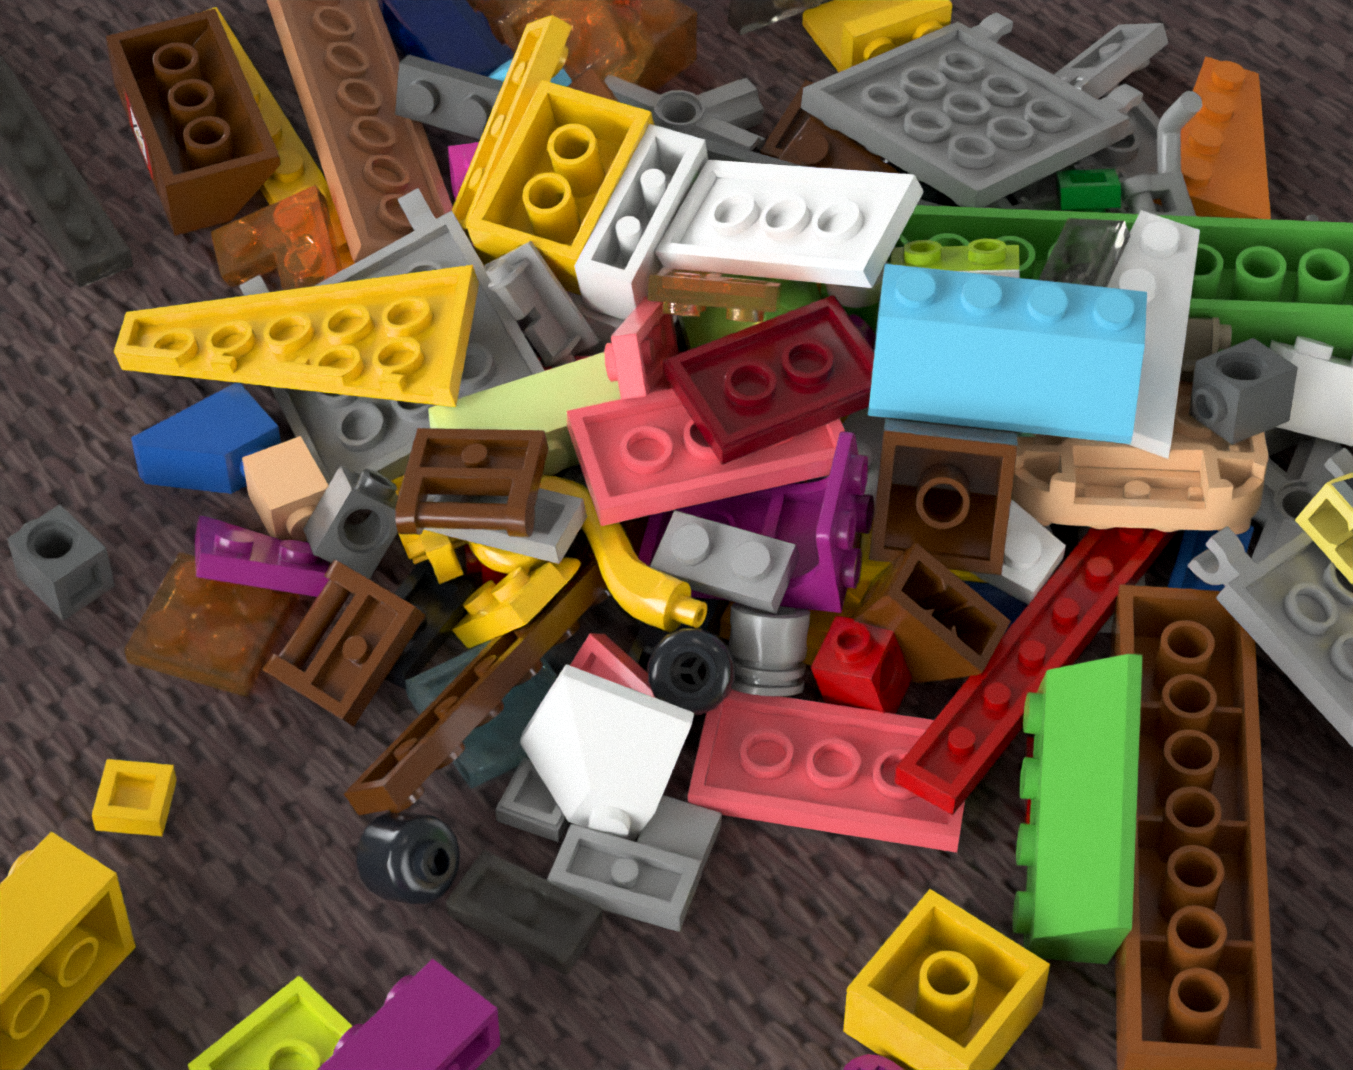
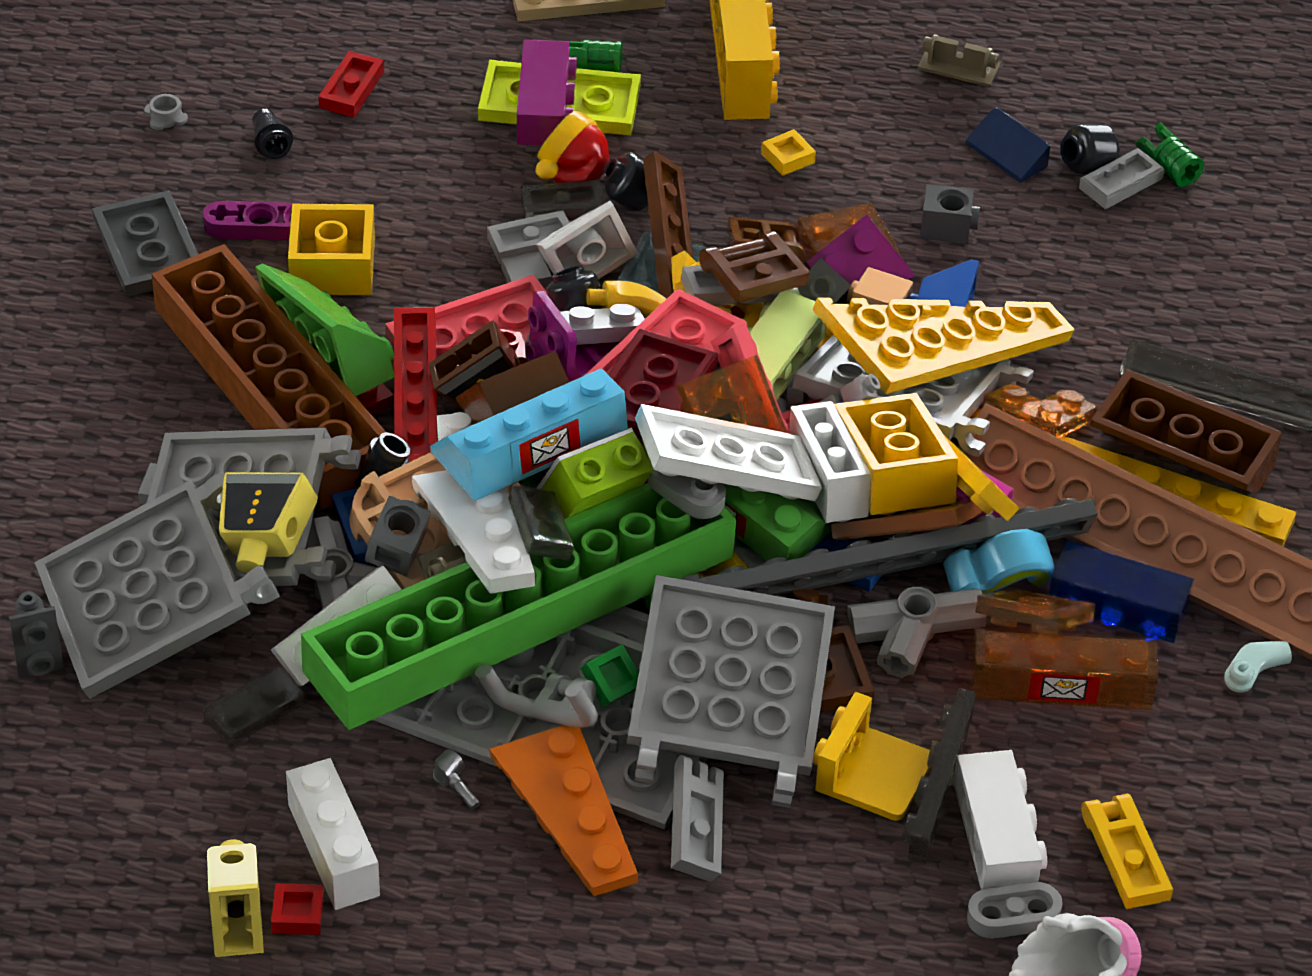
camera: 140 degrees right, 5 degrees down
none -> black cone [355,432,410,489]
none -> piece [535,111,610,191]

